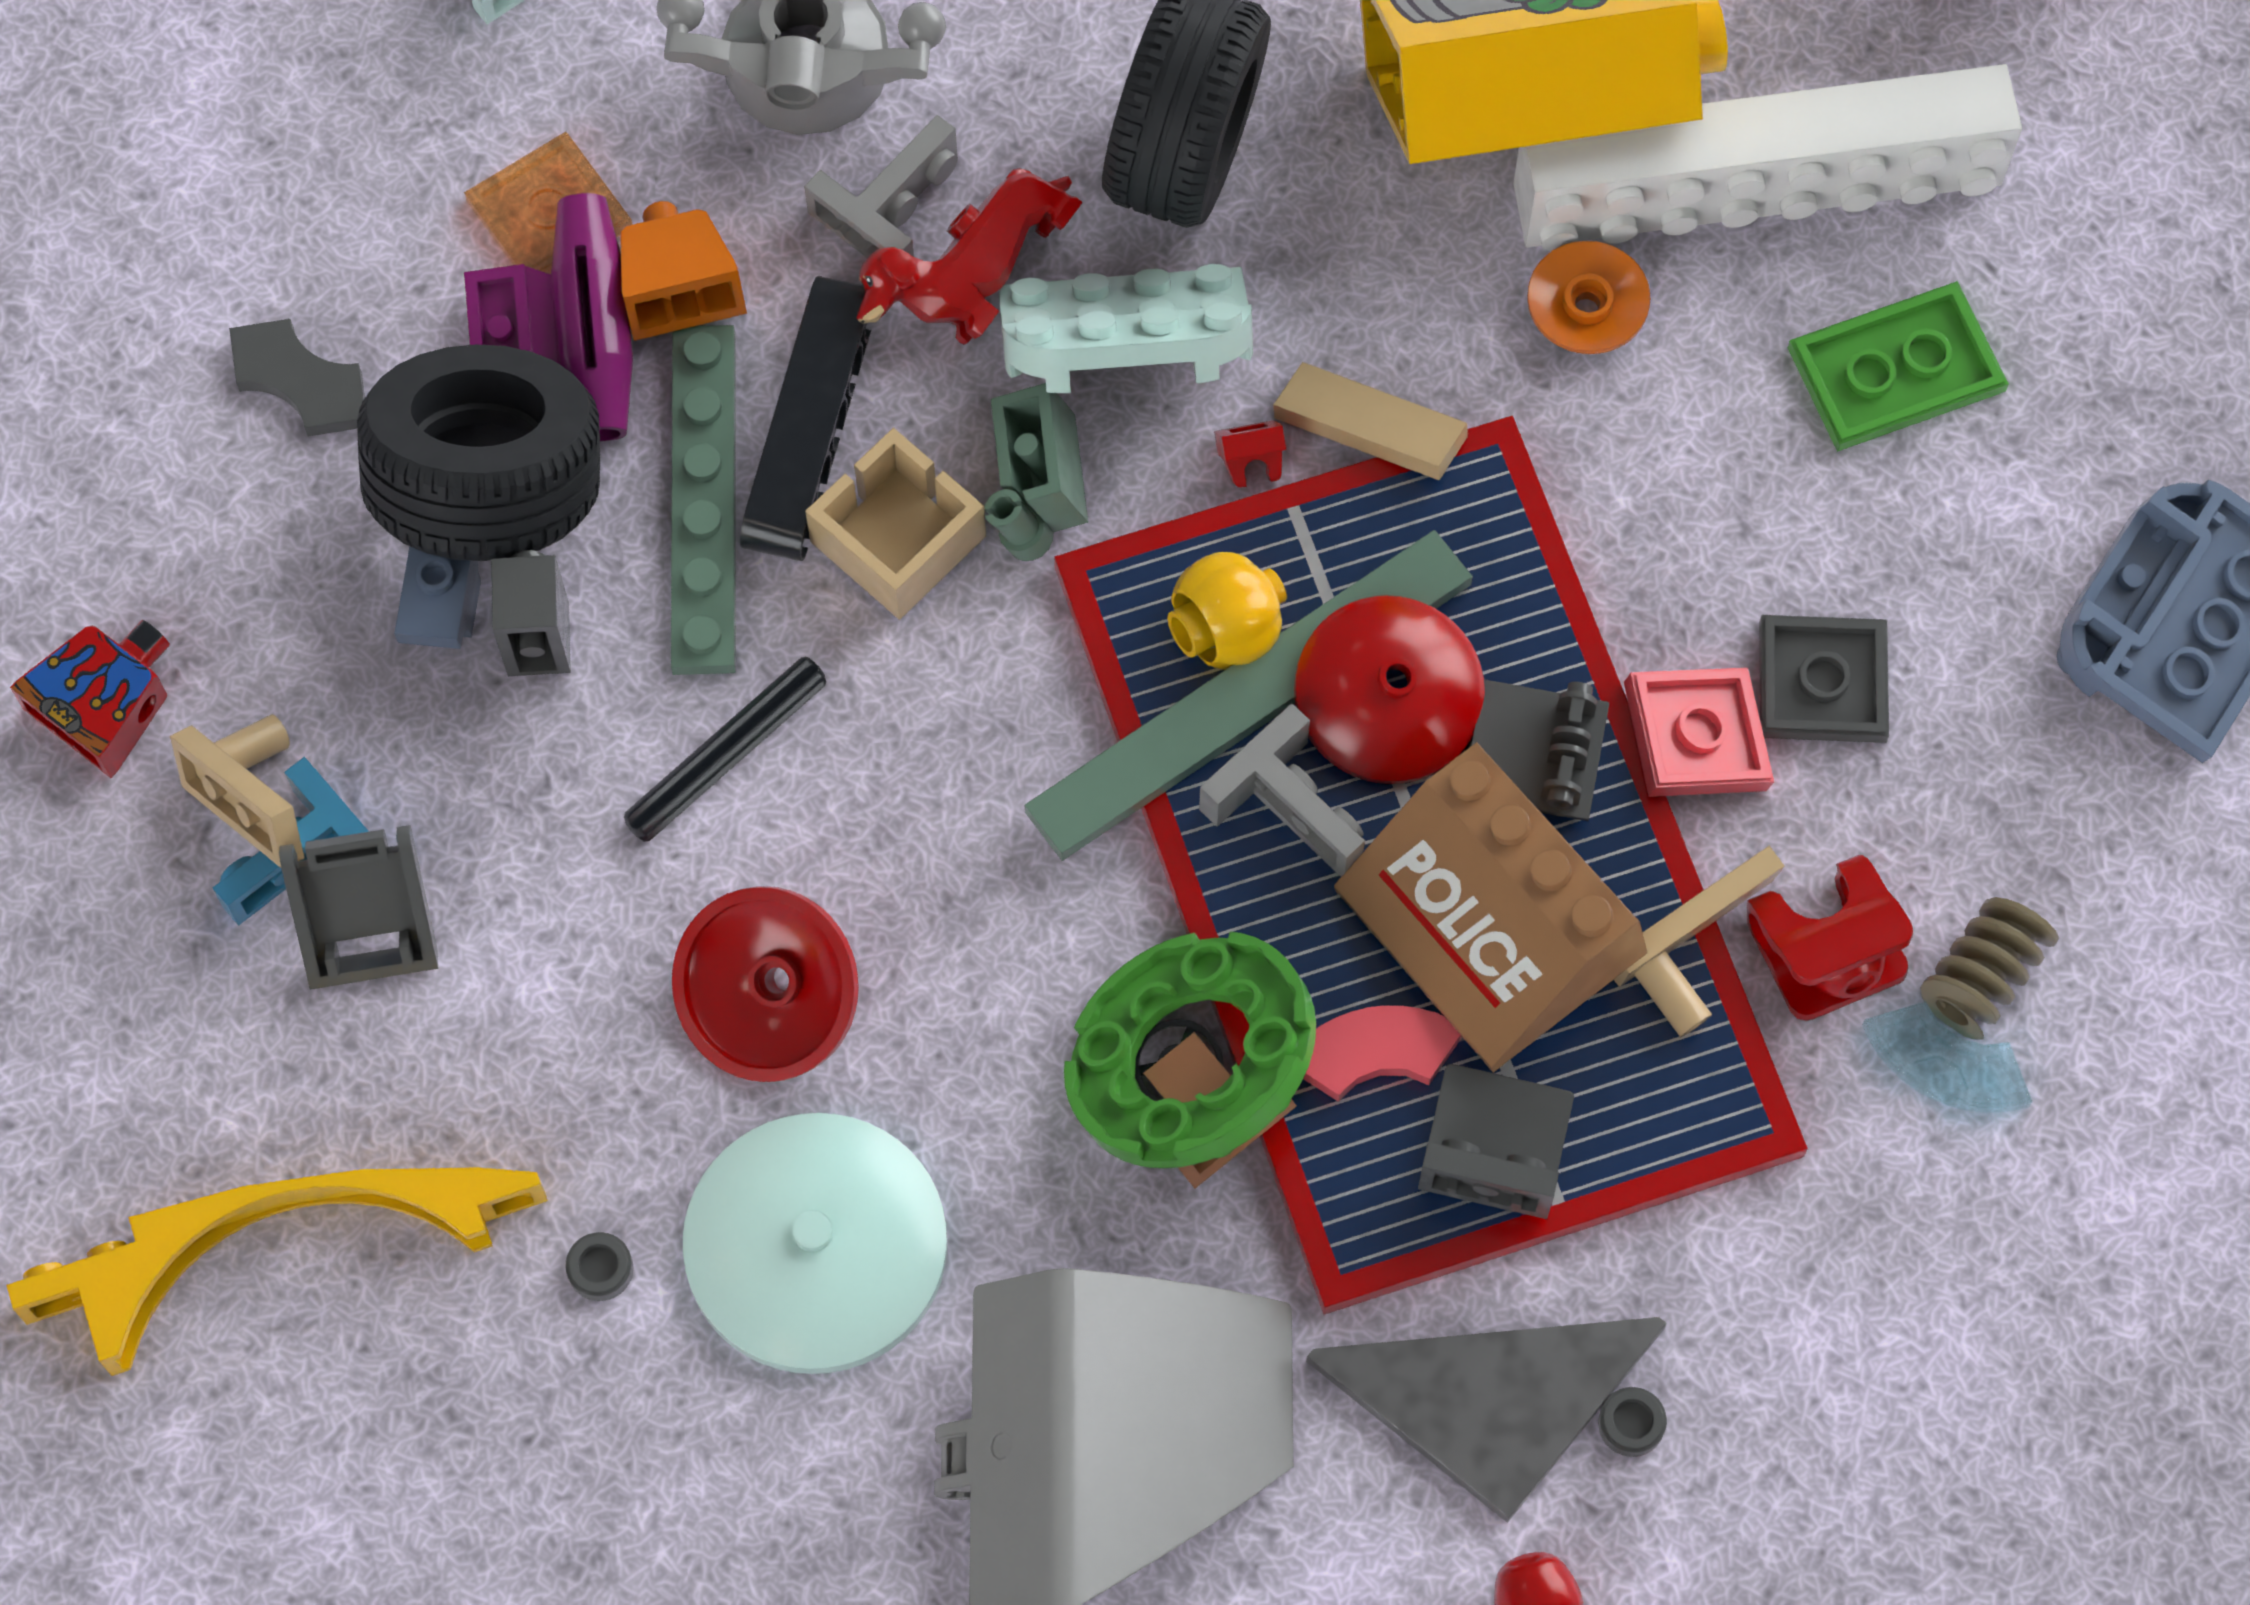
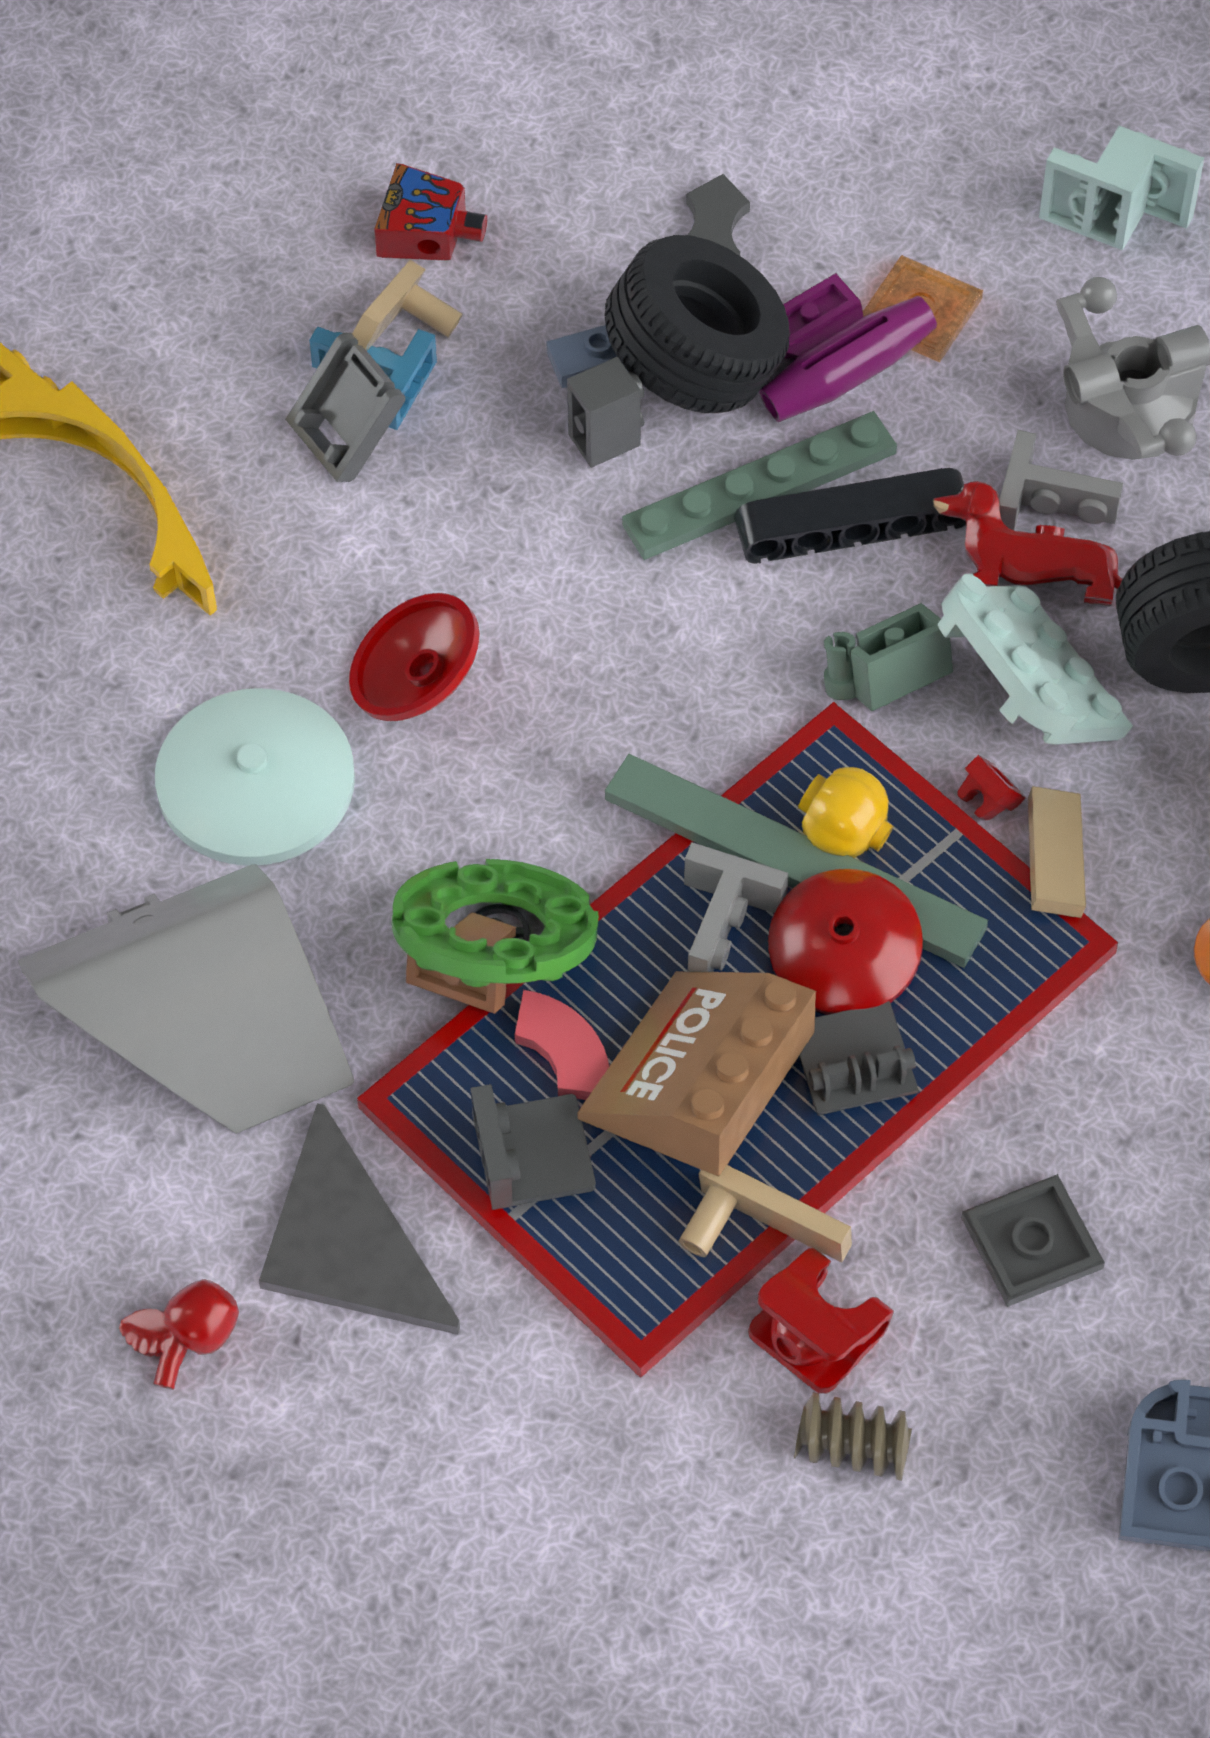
camera: 65 degrees right, 10 degrees down
dark grey tile [565,1232,633,1301] -> none
orange torso [621,201,747,341] -> none
black axle [624,656,826,842] -> none
tan piece [805,427,986,620] -> none
dark grey tile [1598,1387,1667,1457] -> none
coral tile [1624,668,1774,797] -> none
clear light blue tile [1862,1001,2032,1113] -> none

